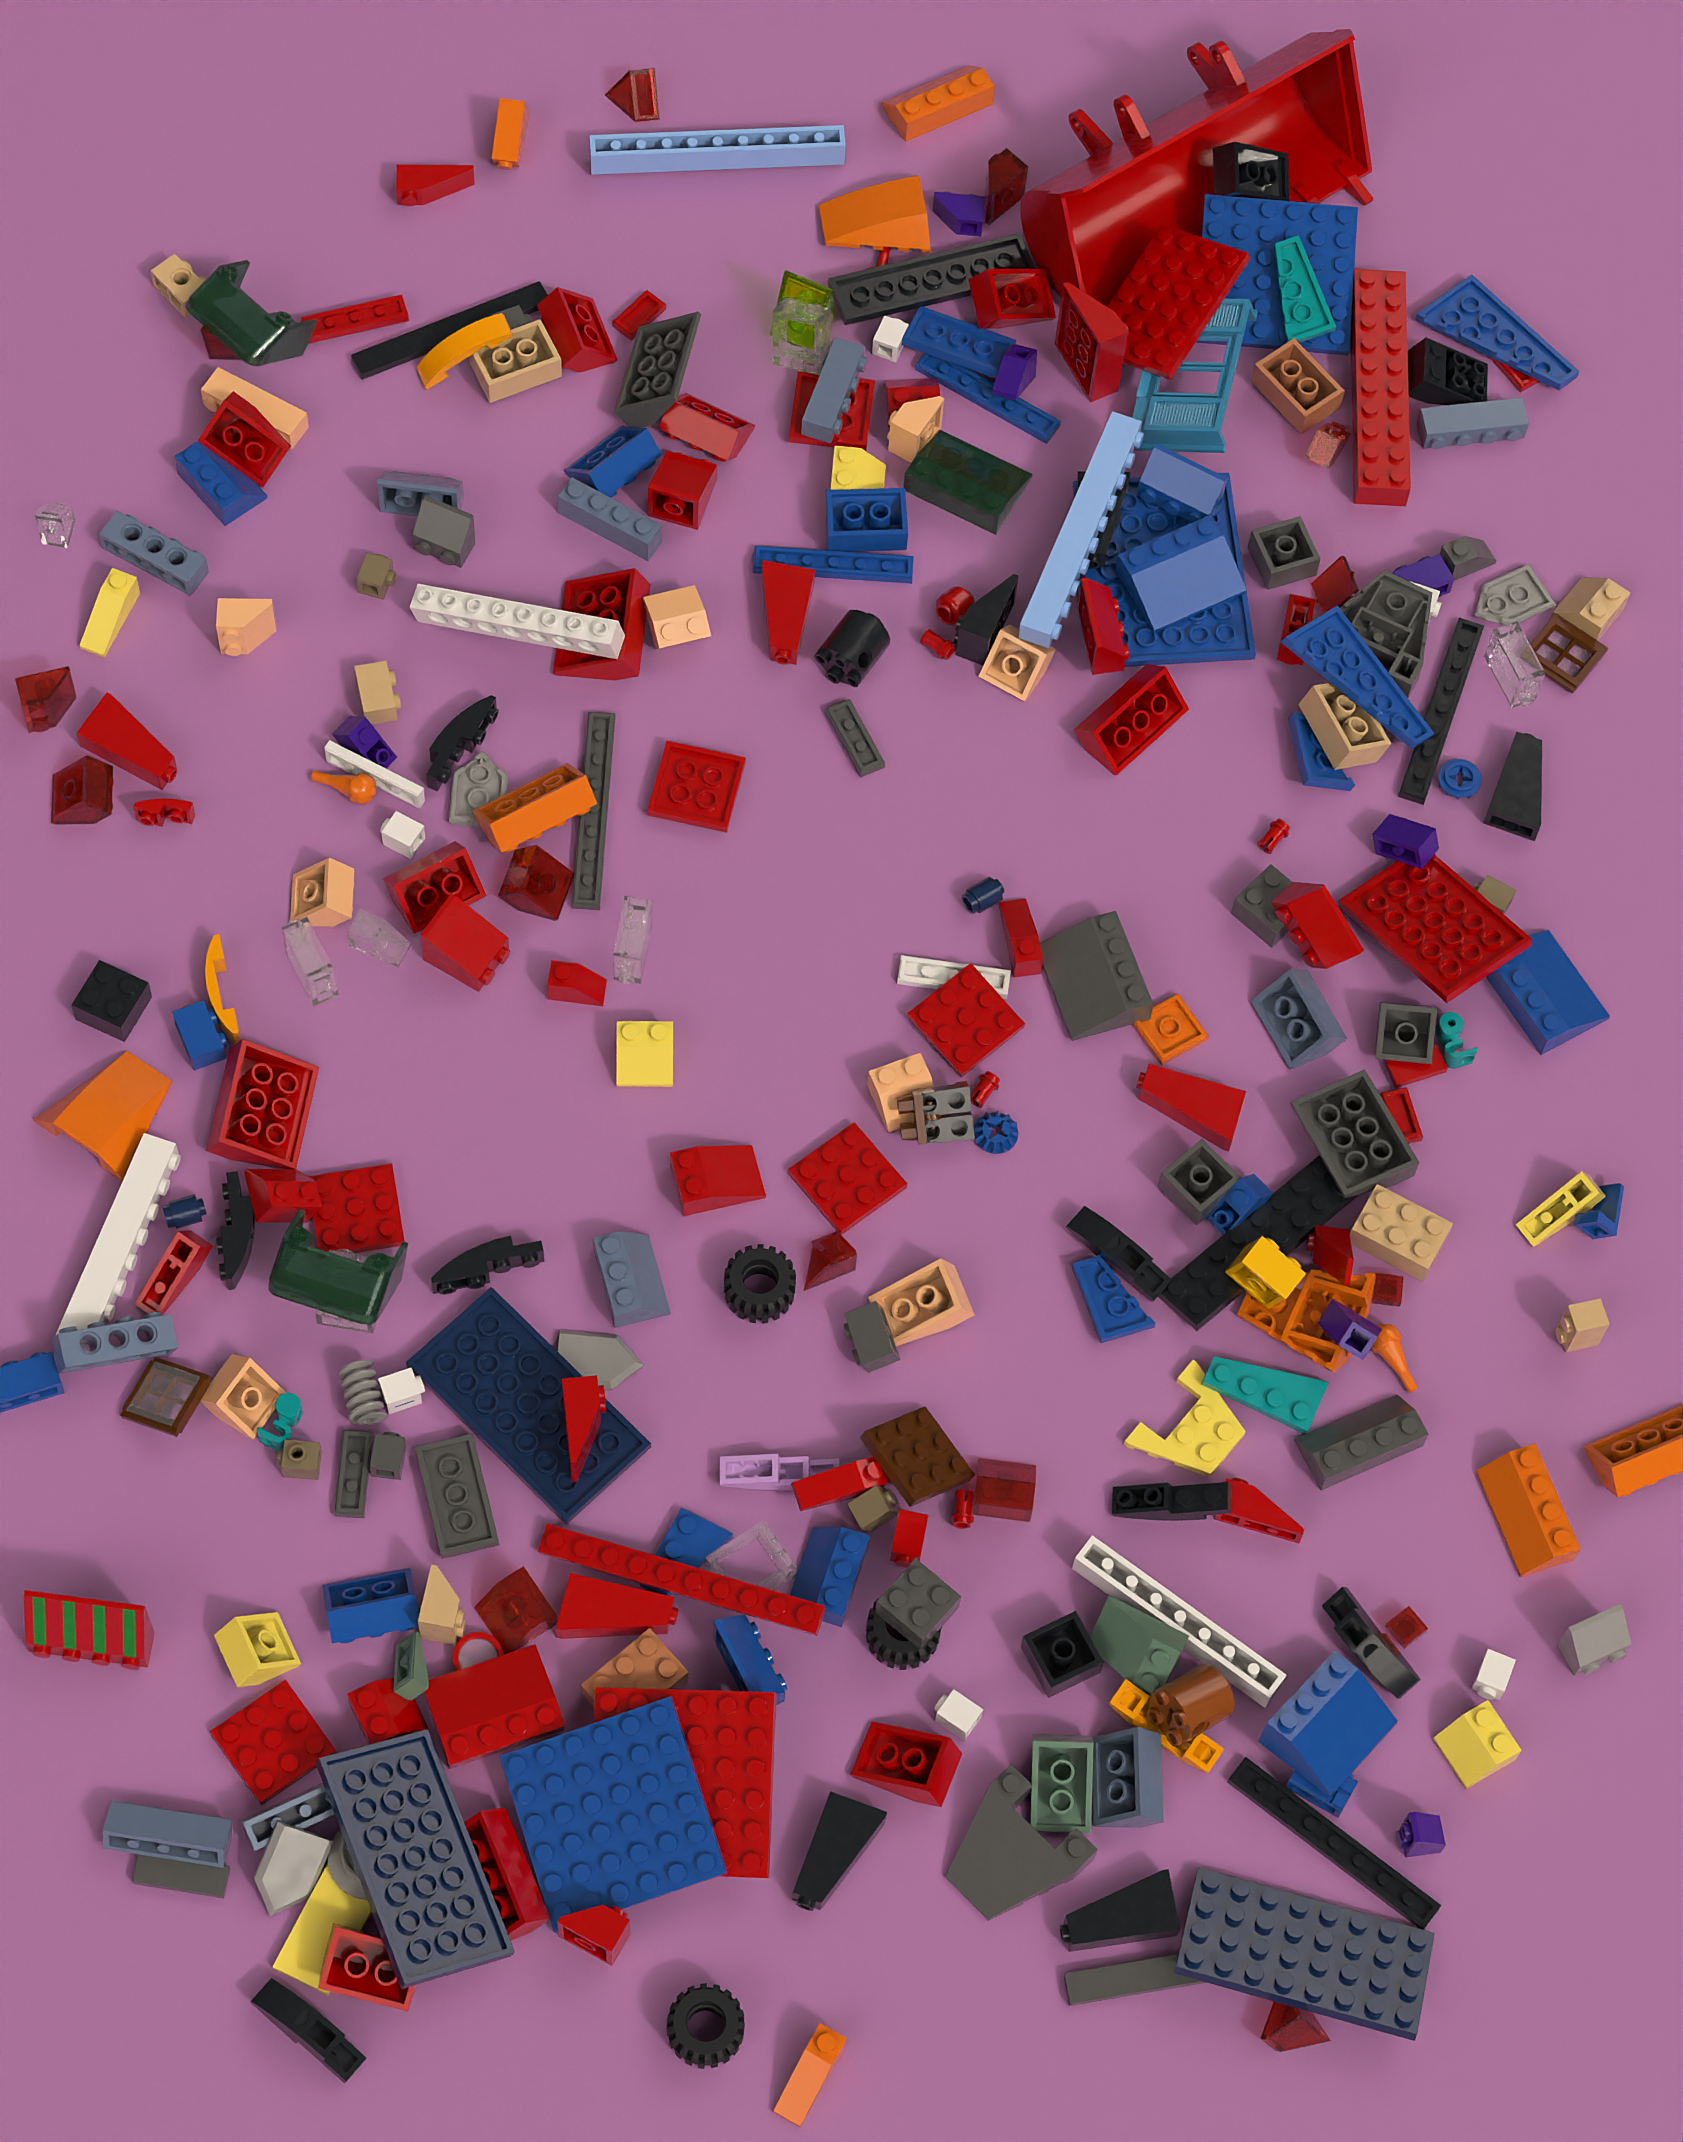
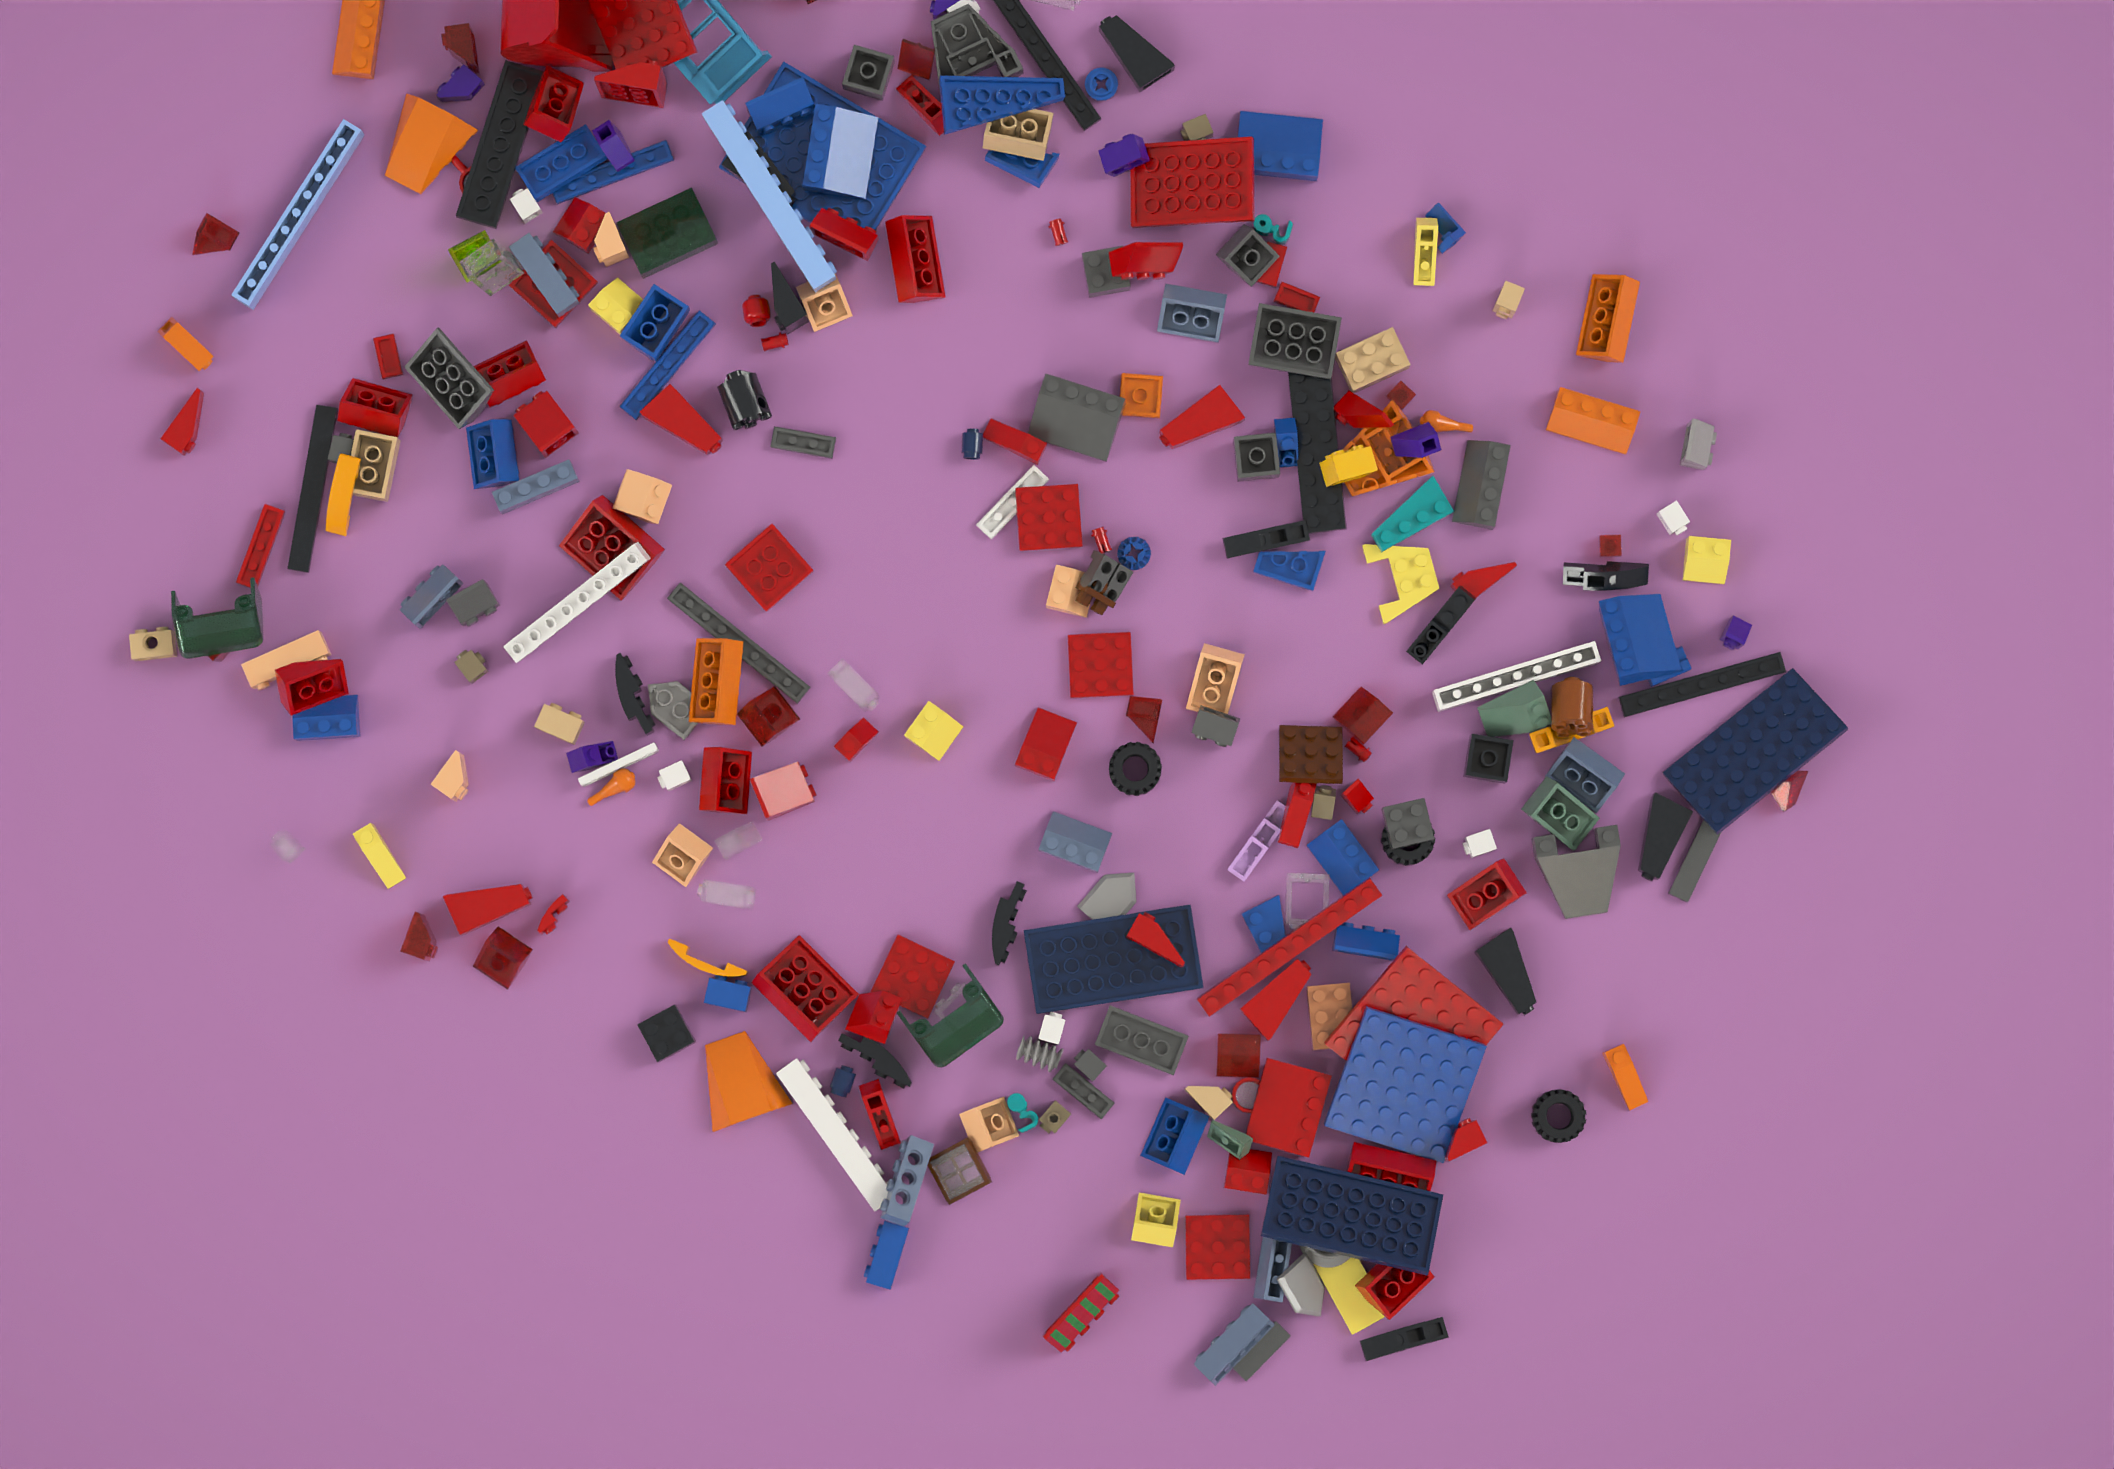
camera: 50 degrees left, 20 degrees up
sand blue brick [99,511,209,596] -> none

